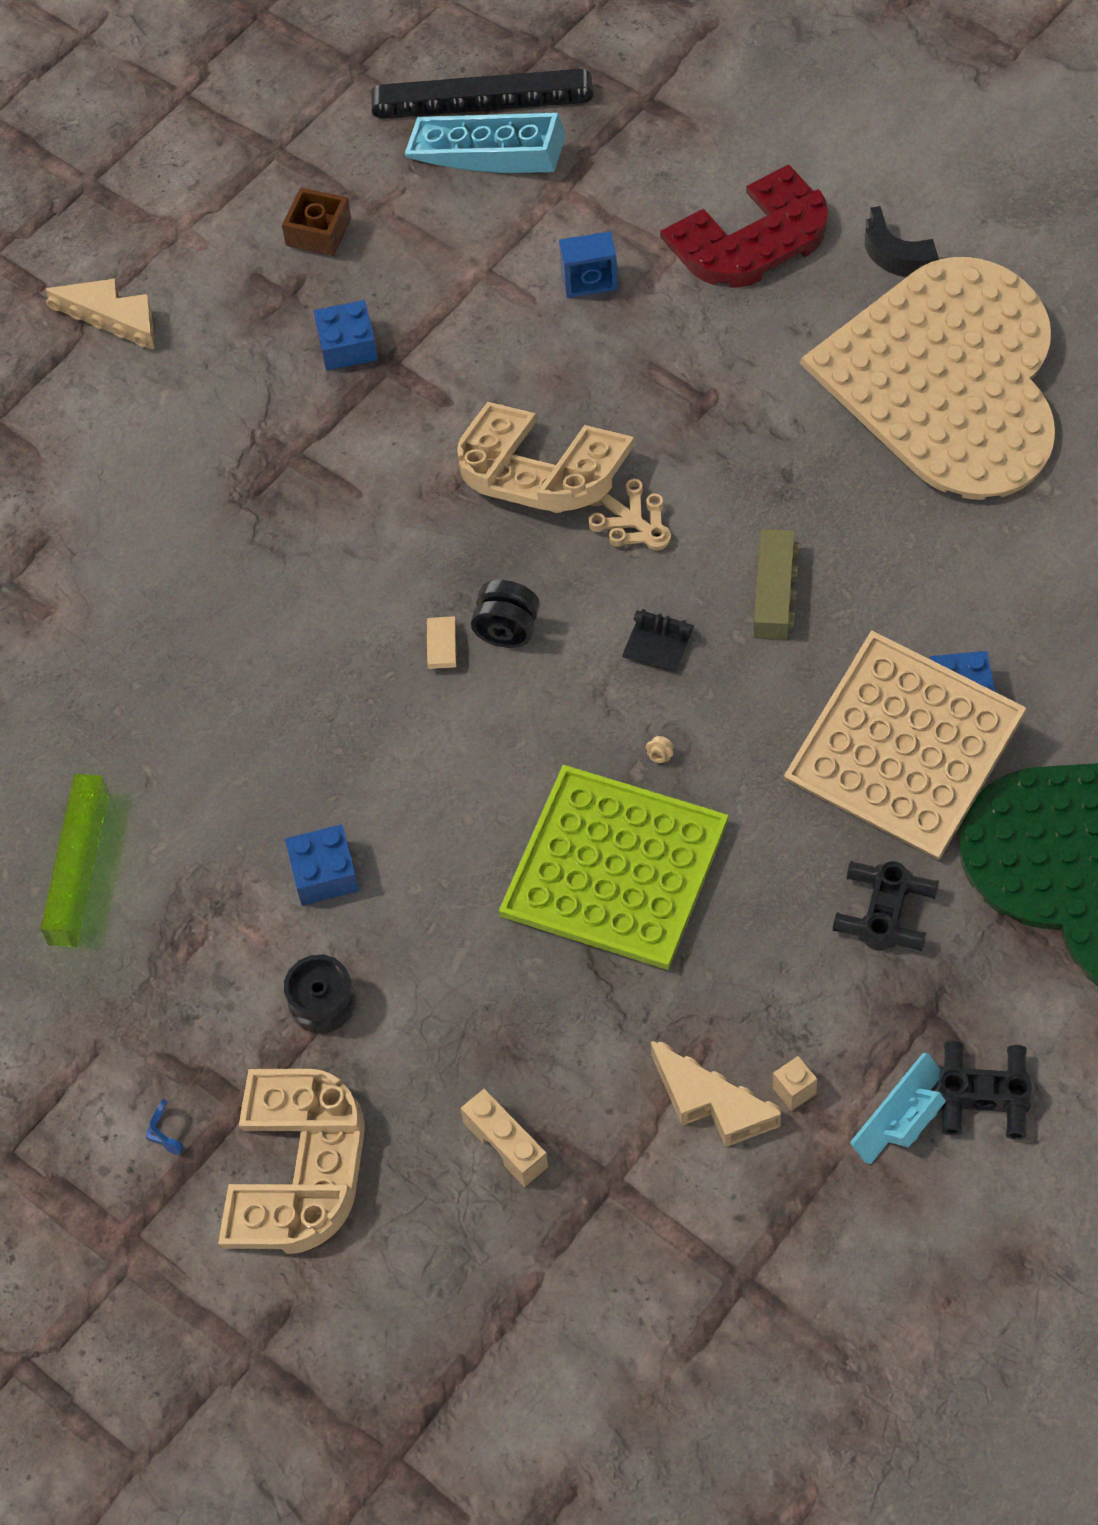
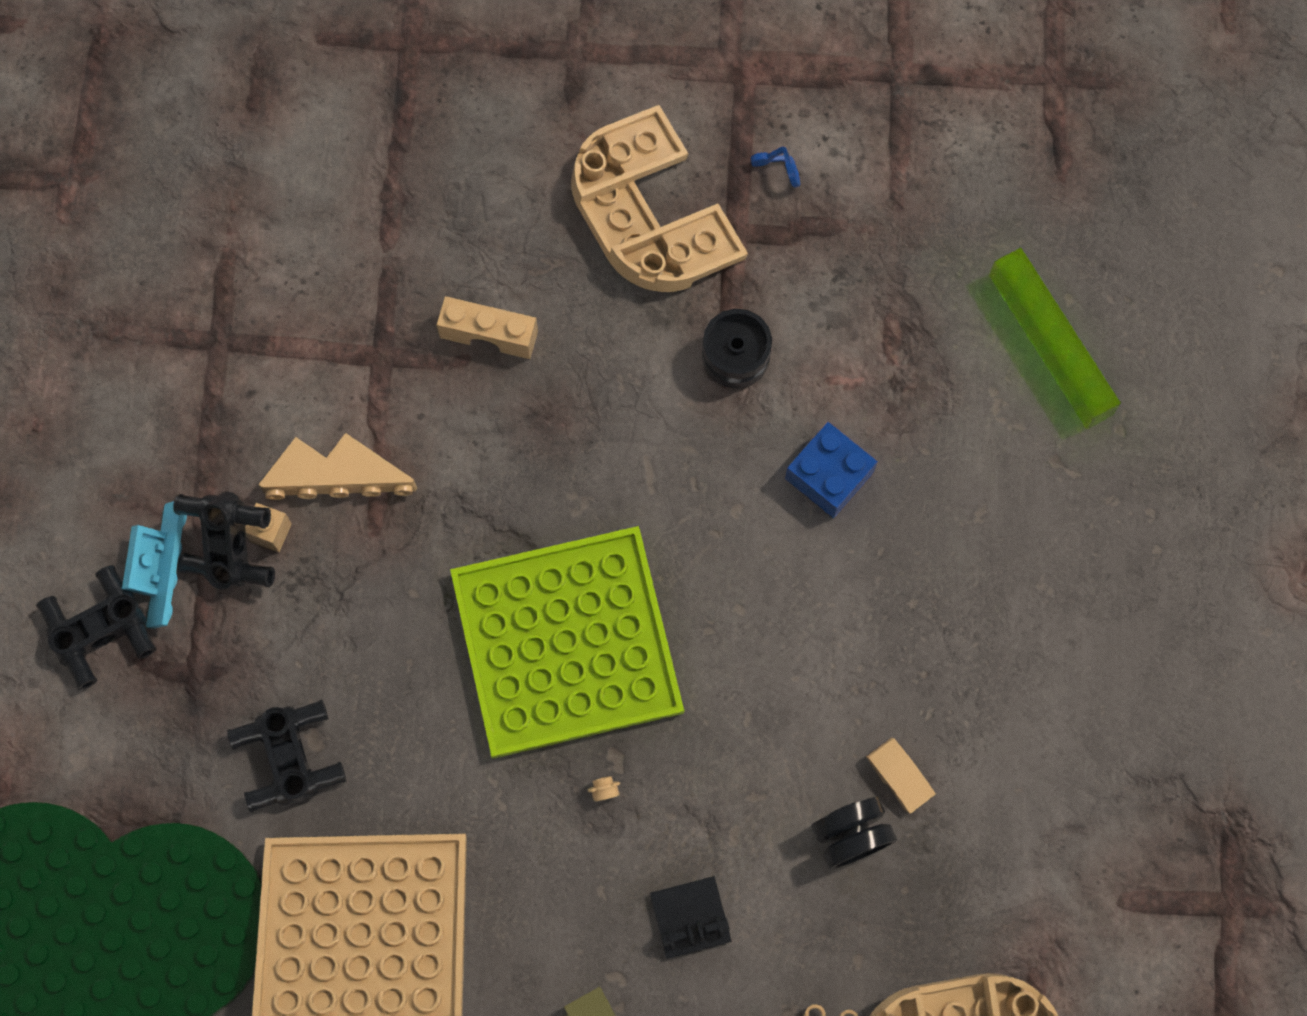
camera: 140 degrees right, 15 degrees up
none -> black piece [173,491,275,590]

